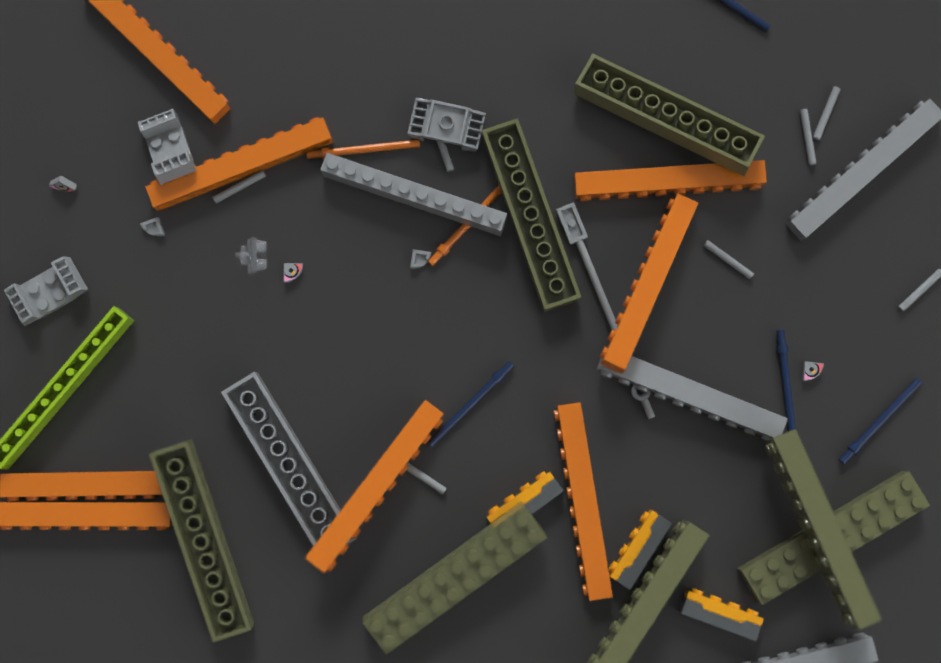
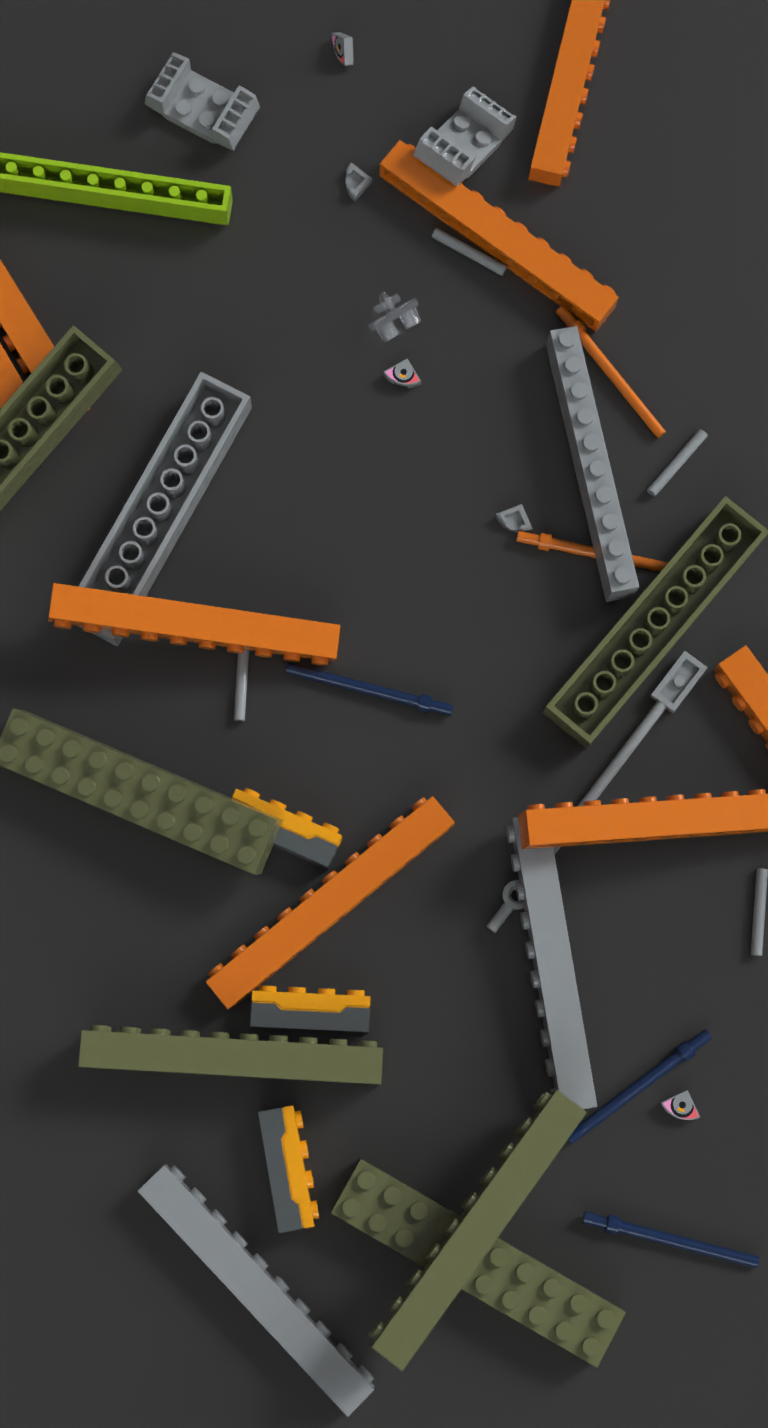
camera: 55 degrees right, 5 degrees down
light grey plate [407,98,486,152] -> none

